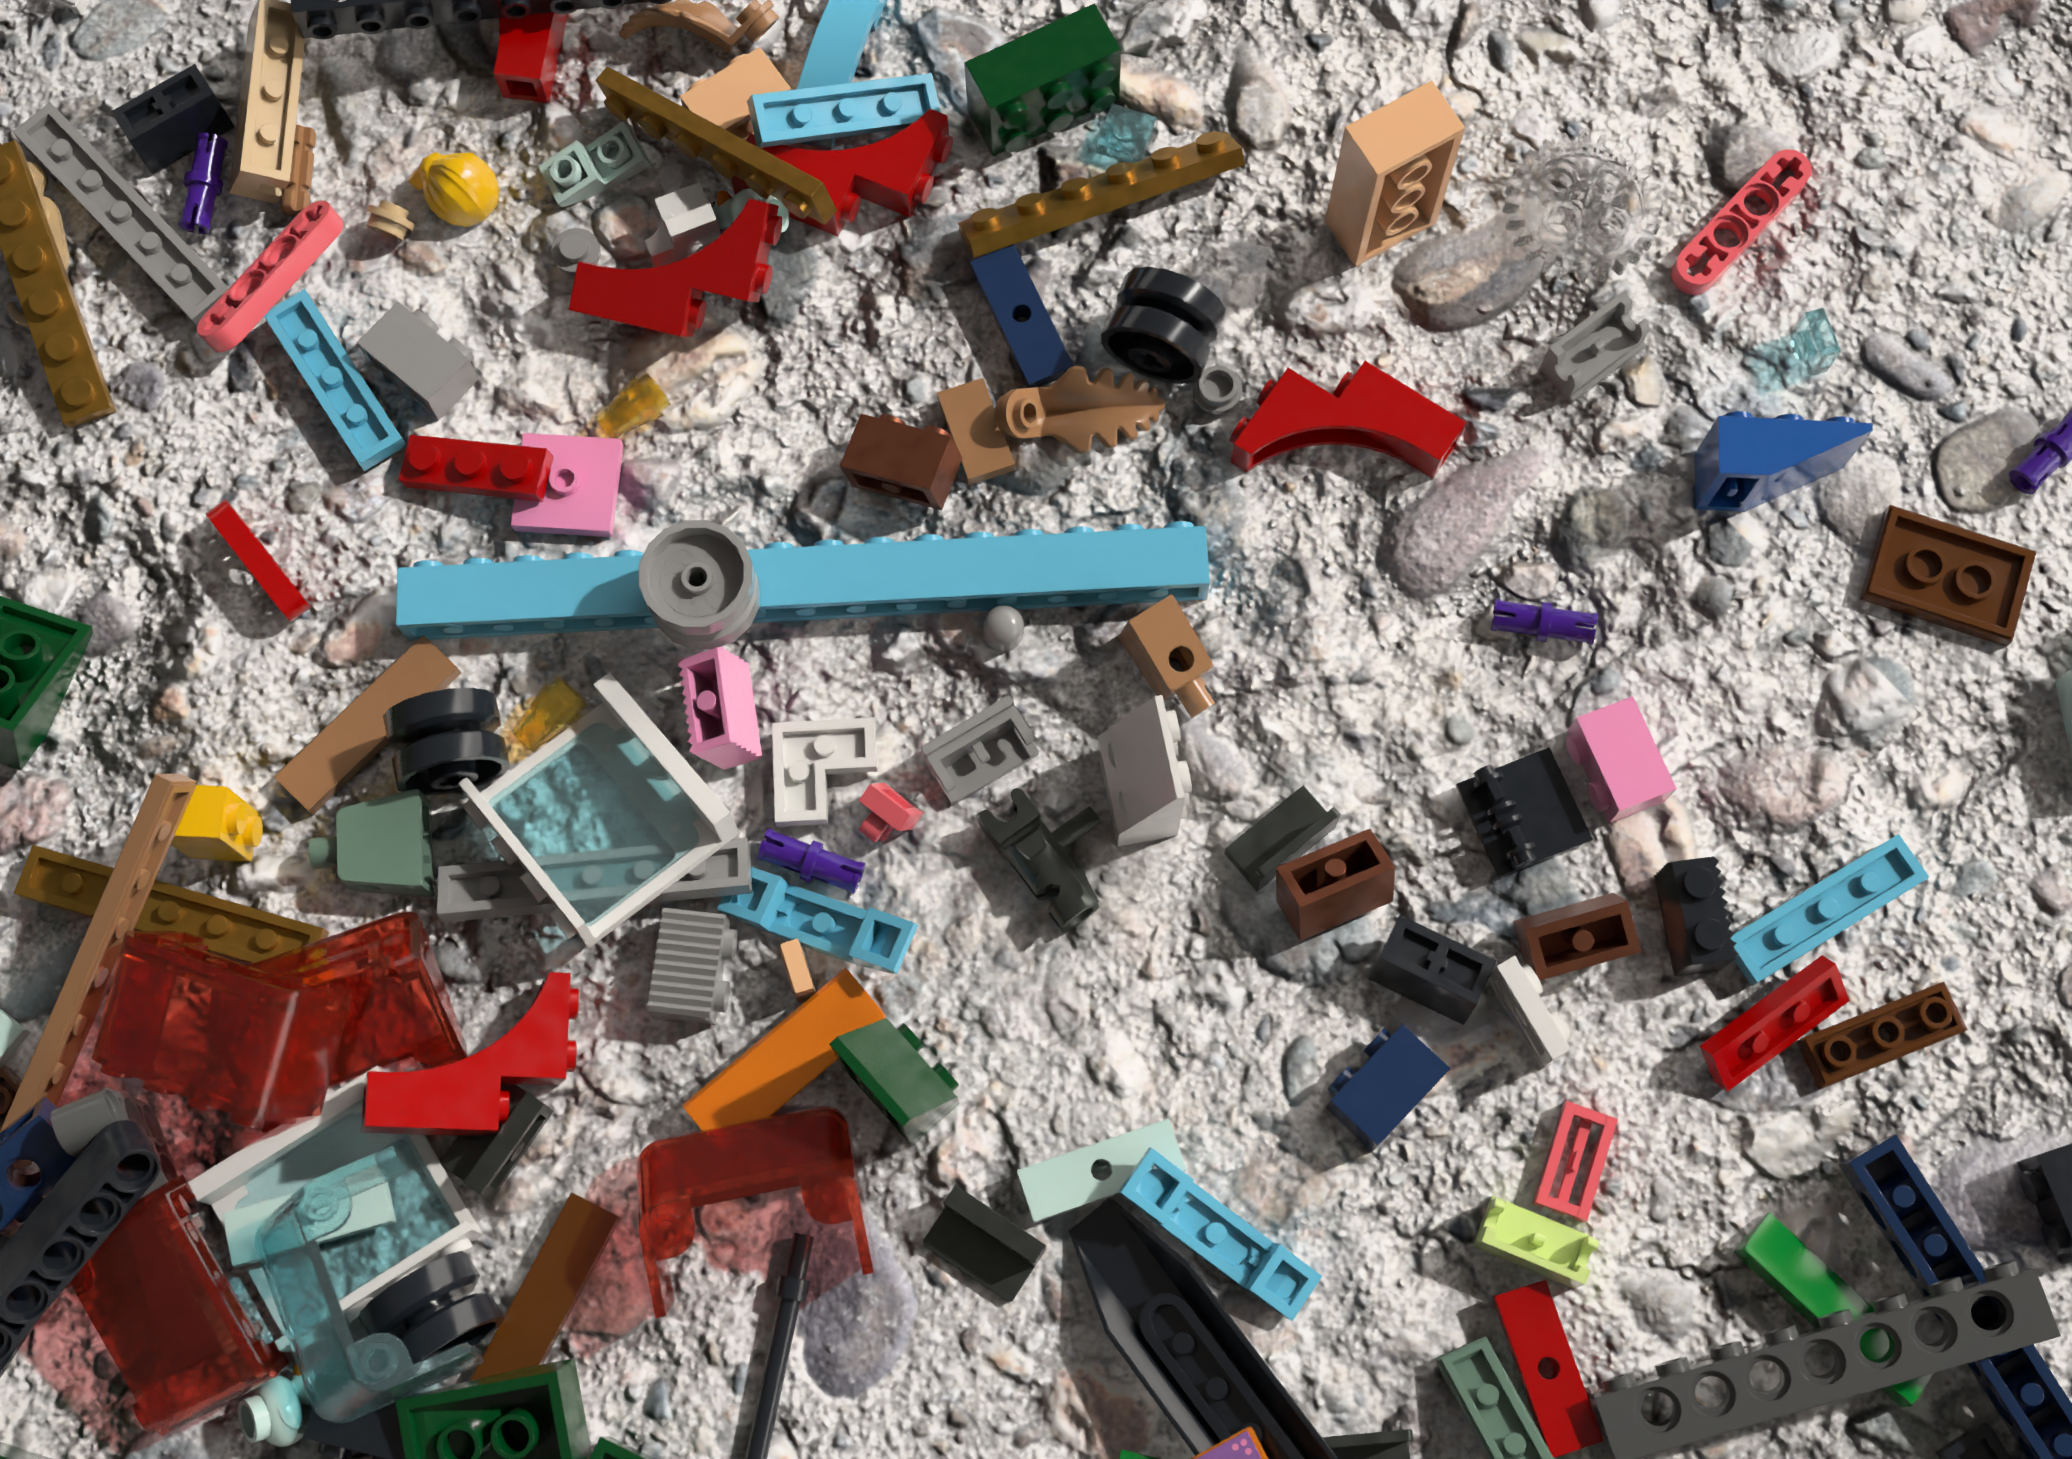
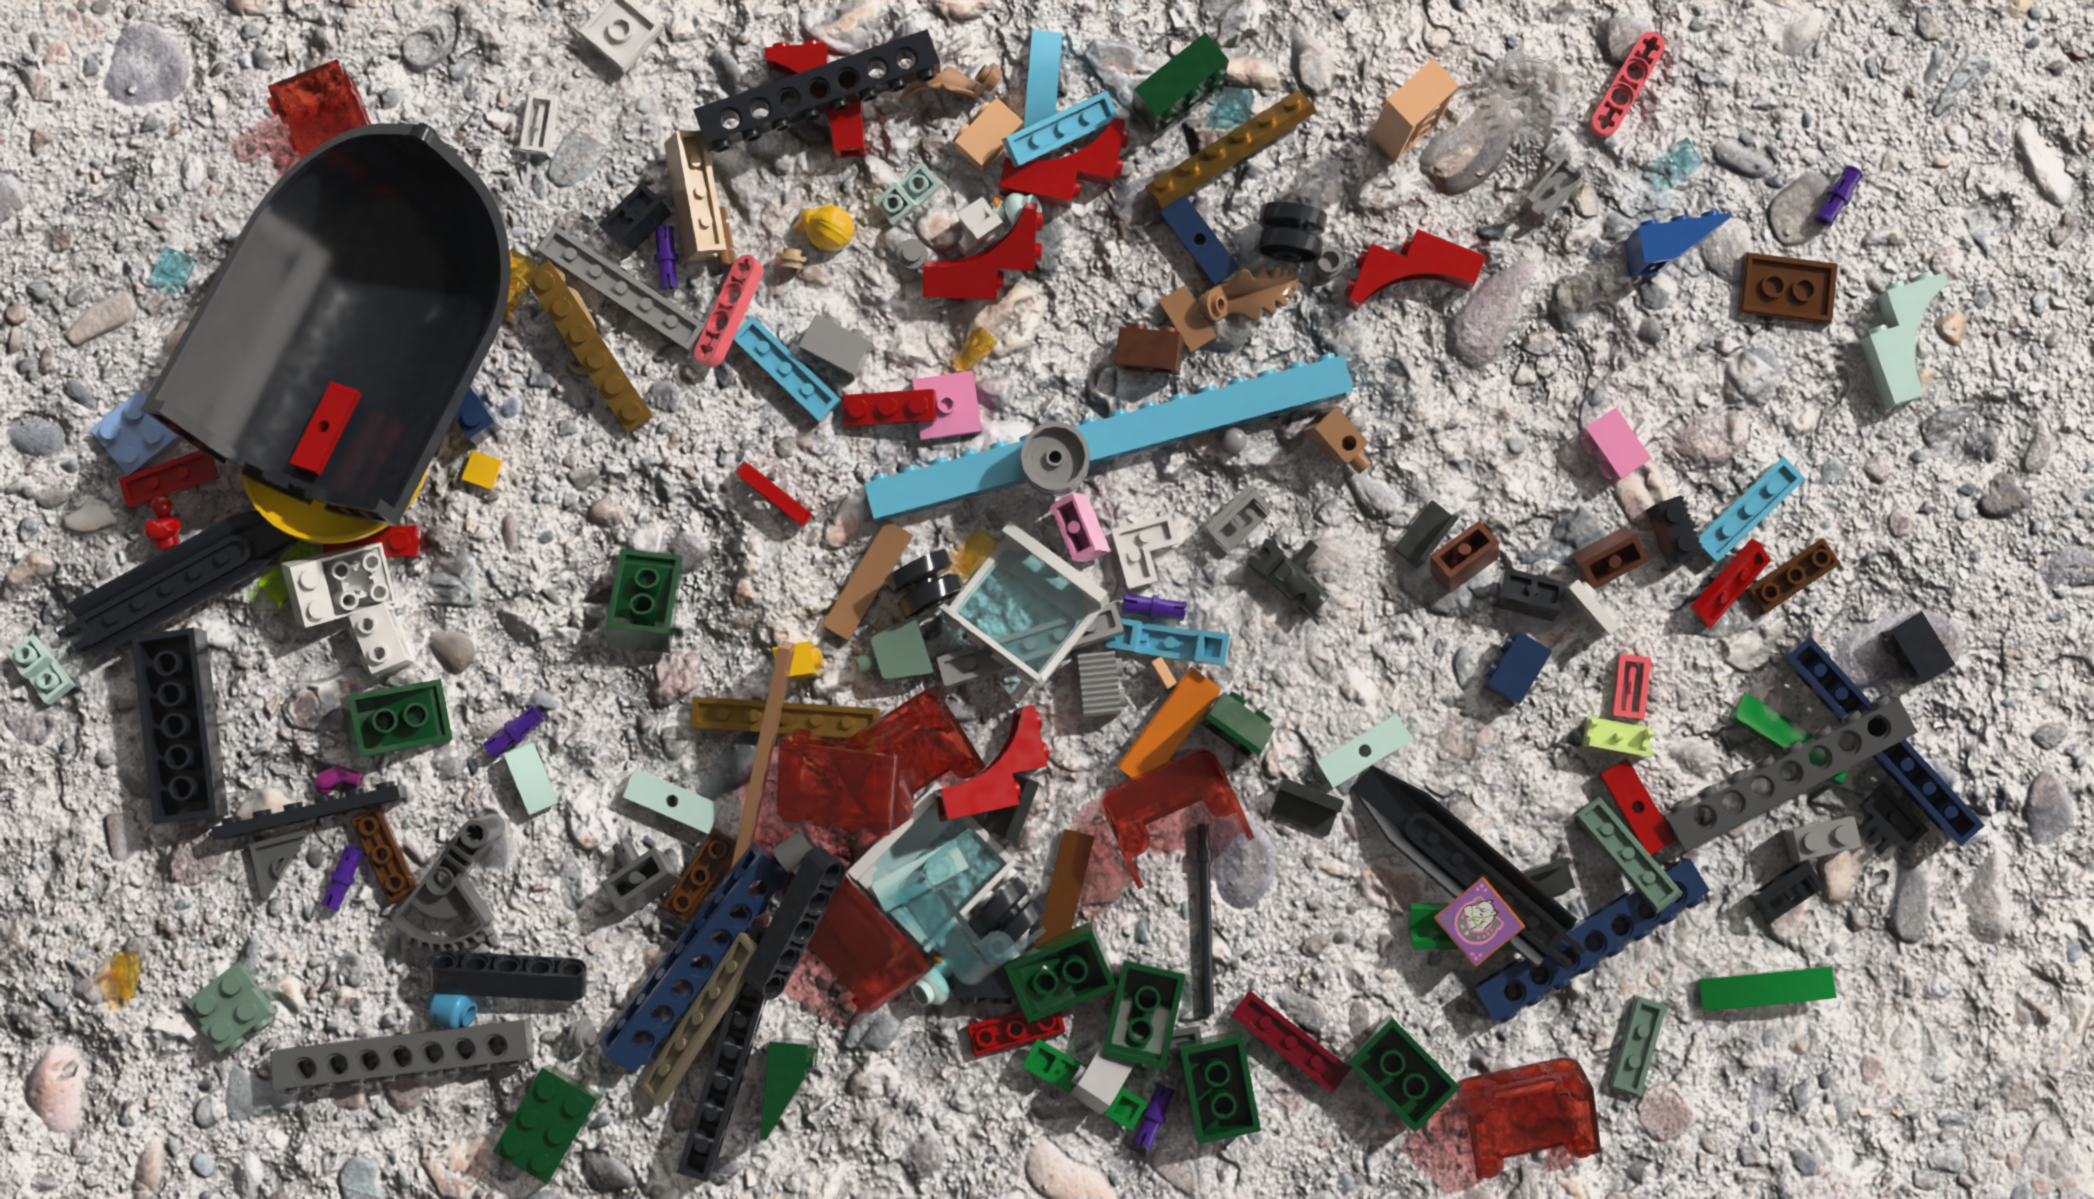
camera: 15 degrees left, 10 degrees up
pearl gold plate [595,66,837,225] -> none
coral tile [858,783,924,843] -> none
white slope [1097,695,1192,847] -> none
medium azure slope [1118,1147,1322,1321] -> none
black hinge [1456,747,1593,878] -> none
dark purple pin [1491,599,1598,645] -> none

